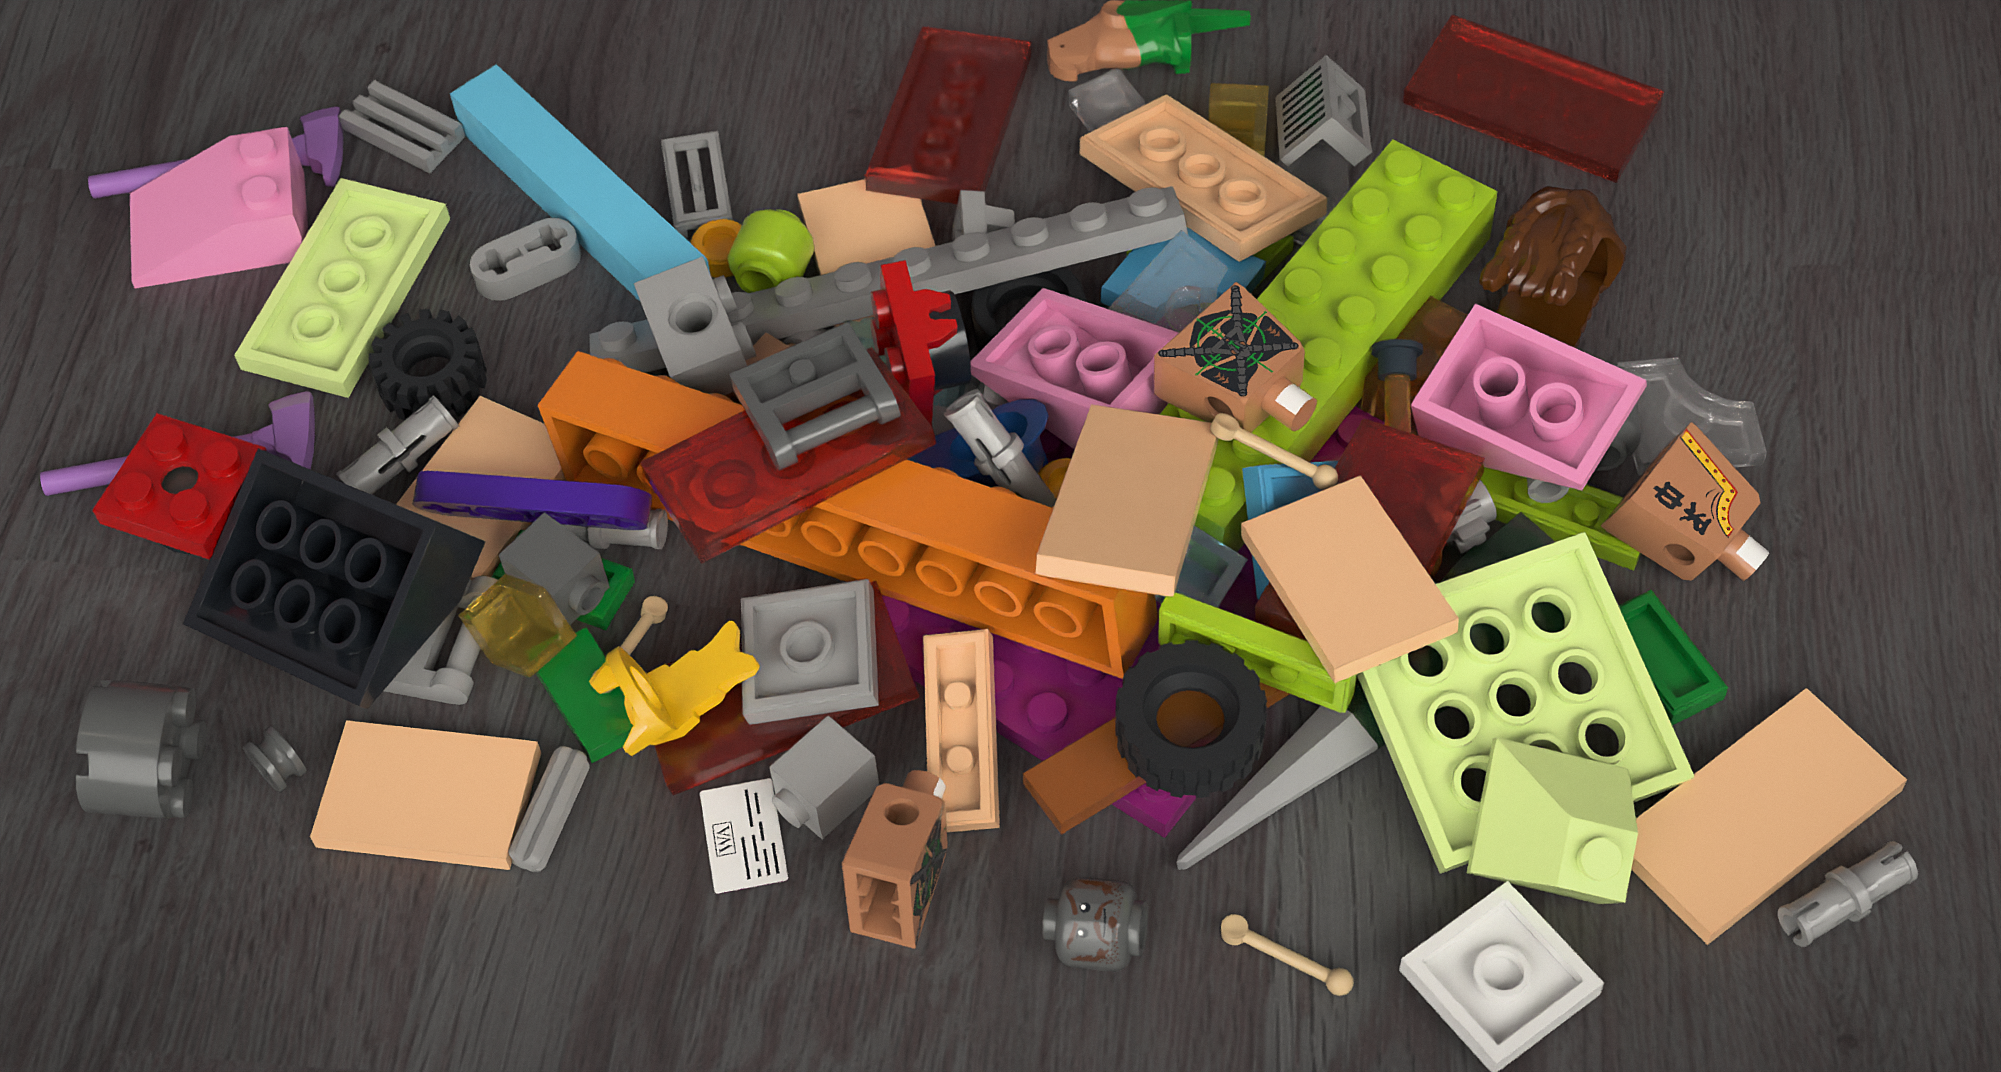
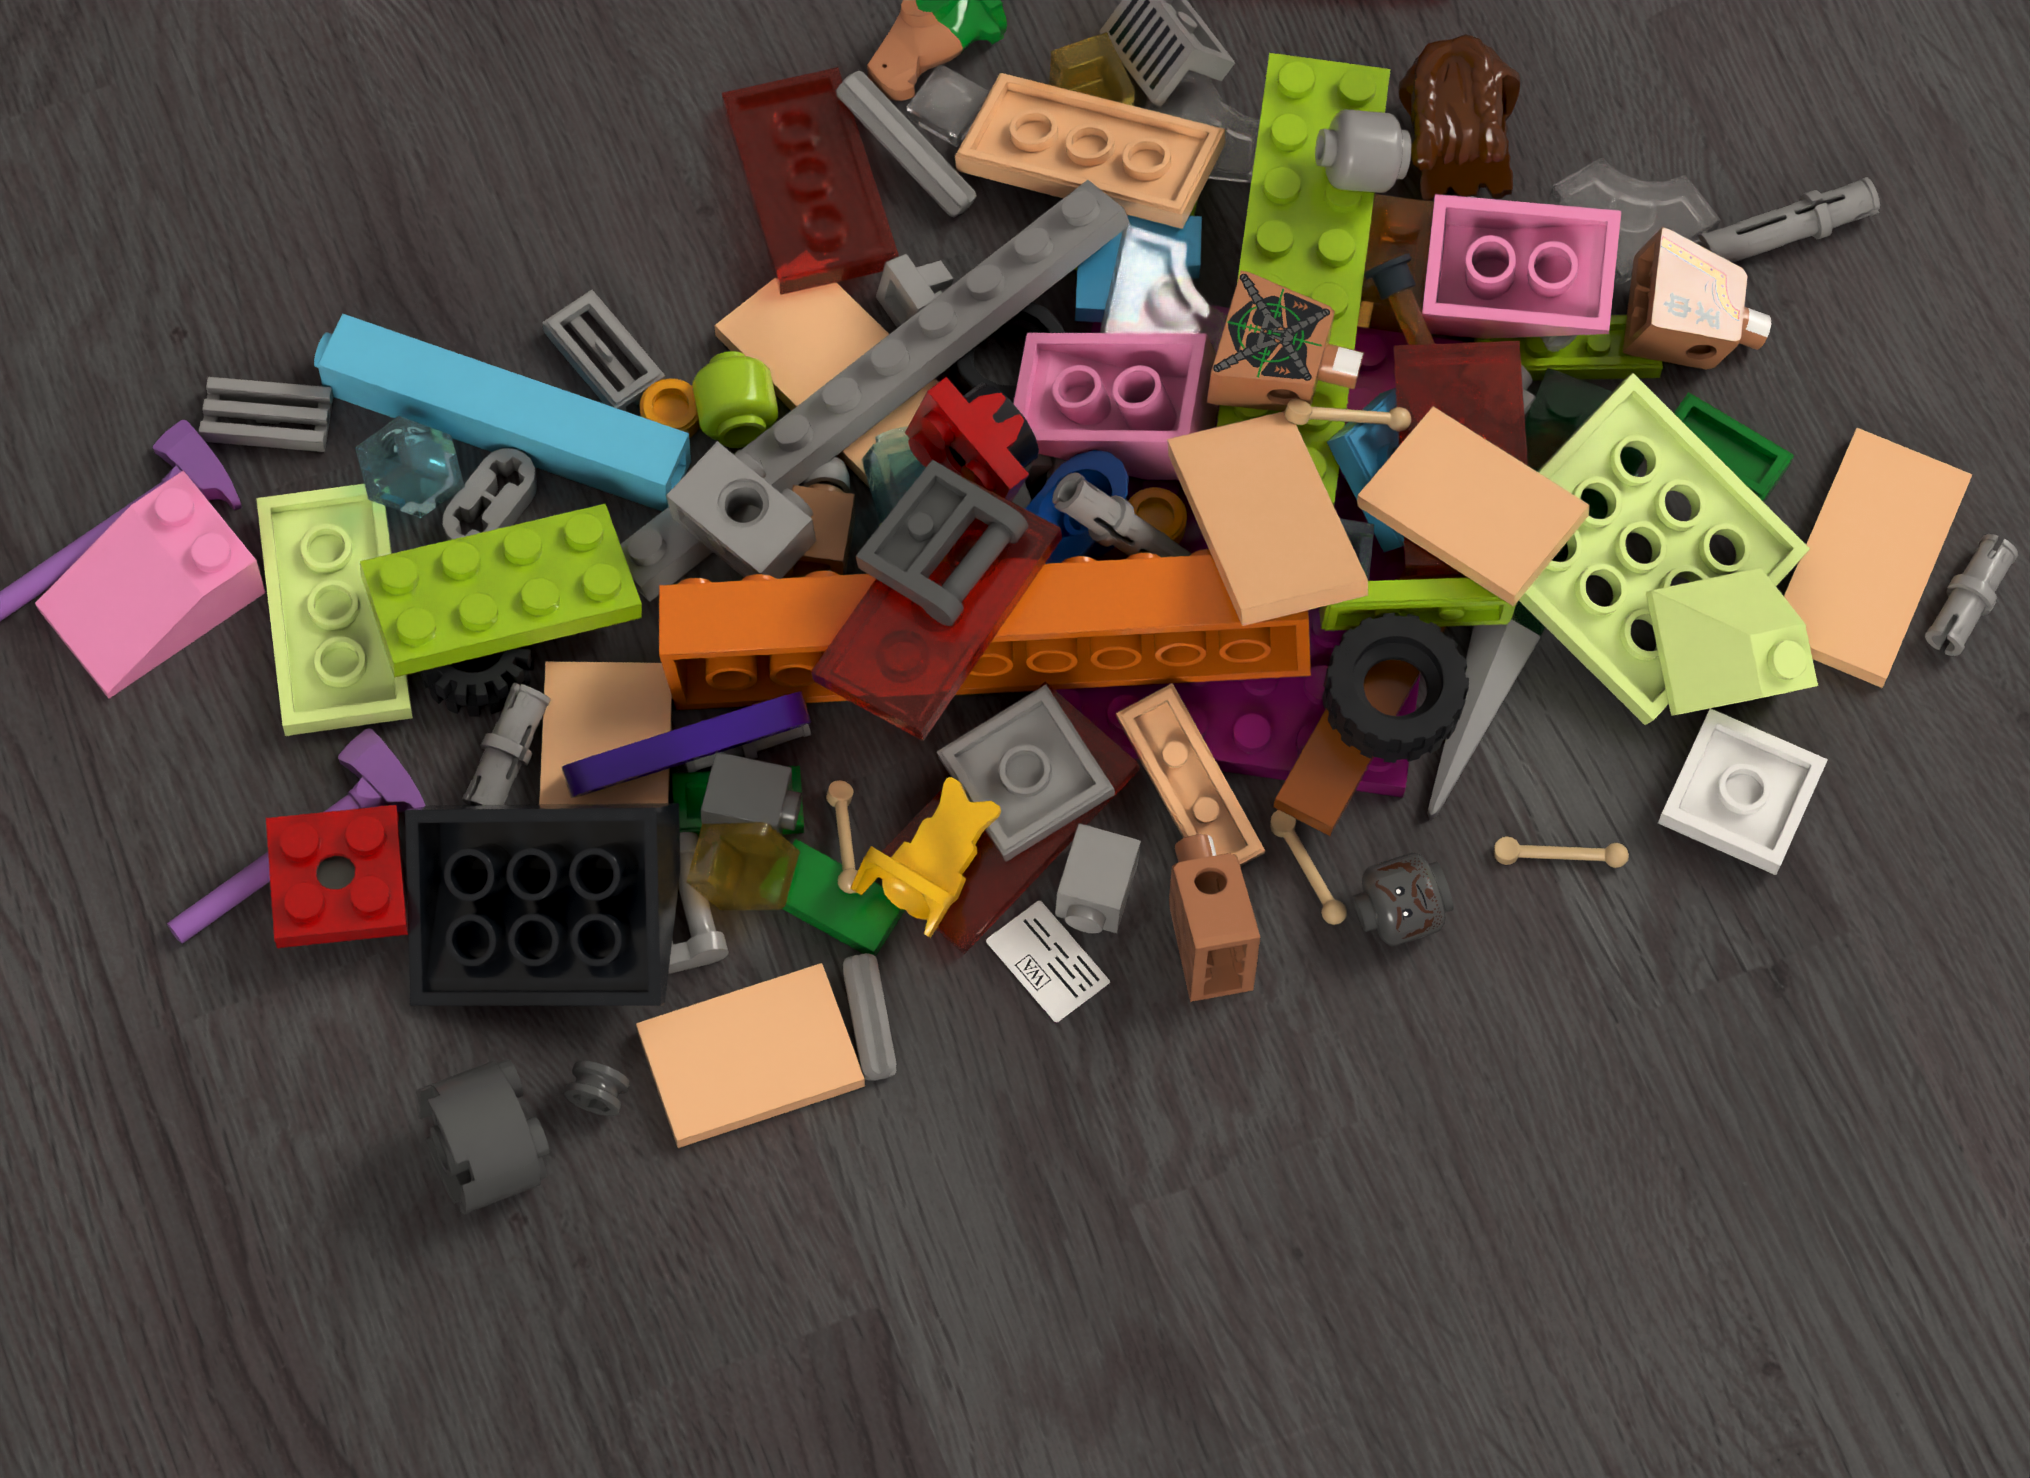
camera: 35 degrees left, 10 degrees up
none -> clear light blue brick [355,416,465,518]
none -> lime plate [360,504,642,678]
none -> light grey axle [836,71,977,218]
none -> tan hinge [1270,810,1347,925]
none -> light grey head [1315,109,1411,193]
none -> light grey pin [1697,177,1880,263]

